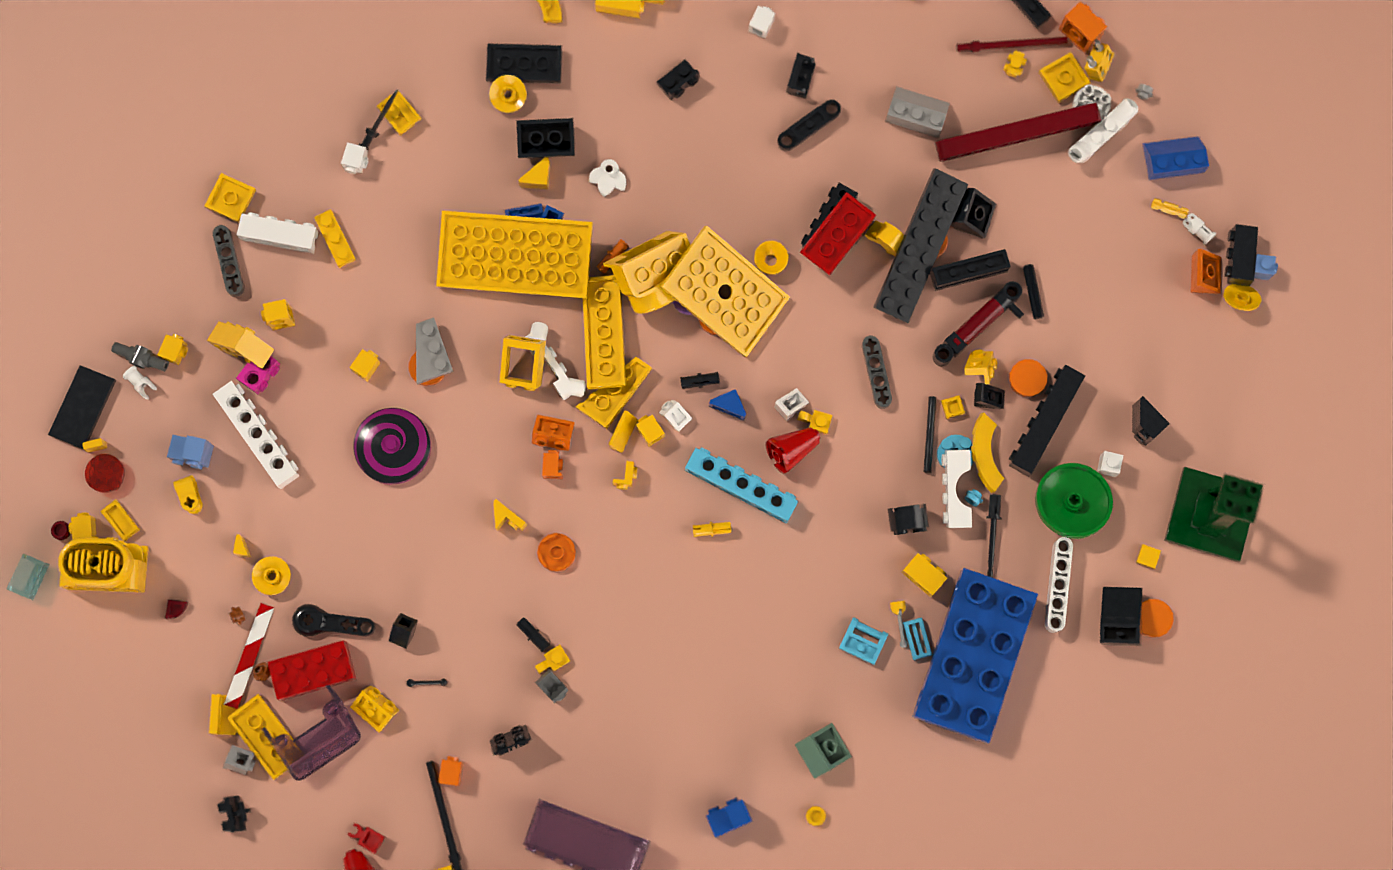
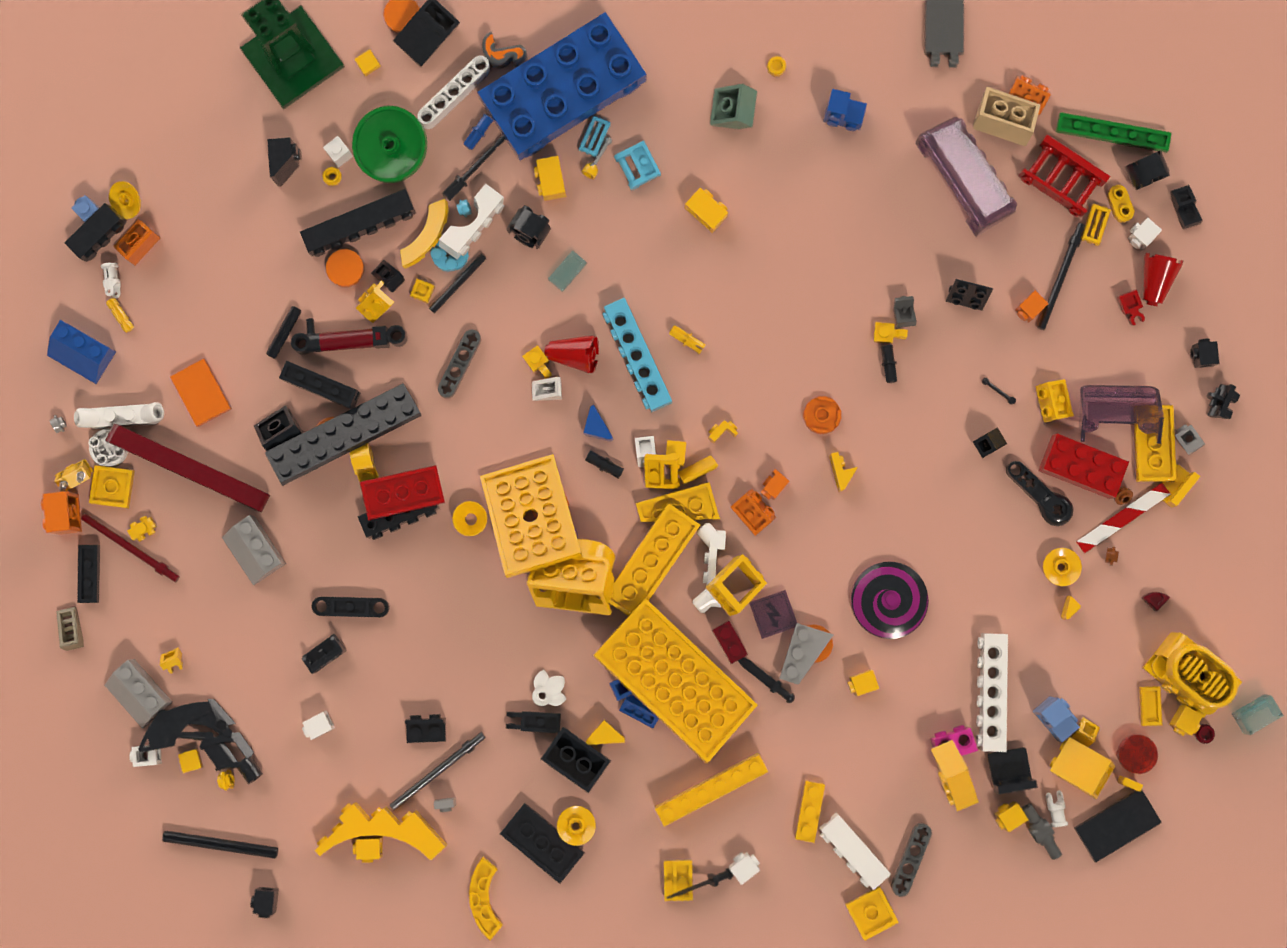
camera: 140 degrees left, 5 degrees up
yellow piece [173,475,203,514] -> none
yellow brick [261,299,295,330] -> none
orange axle [597,239,629,273] -> none
none -> orange tile [170,358,232,427]
none -> yellow plate [322,167,342,186]
none -> black bar [389,732,486,810]
none -> light grey plate [434,797,456,812]
none -> blue axle [464,114,493,150]
none -> dark grey animal [482,31,528,69]
none -> black hinge [506,711,561,733]
none -> clear light blue tile [548,250,587,292]
none -> yellow plate [644,453,680,489]
none -> yellow brick [655,753,768,827]
none -> yellow brick [684,188,728,233]
none -> dark red brick [712,621,748,664]
none -> black sword [738,657,795,703]
none -> tile [749,590,797,639]
none -> black bracket [987,747,1038,794]
none -> yellow slope [1049,737,1116,800]
none -> yellow slope [1072,717,1100,747]
none -> black brick [1190,339,1220,368]

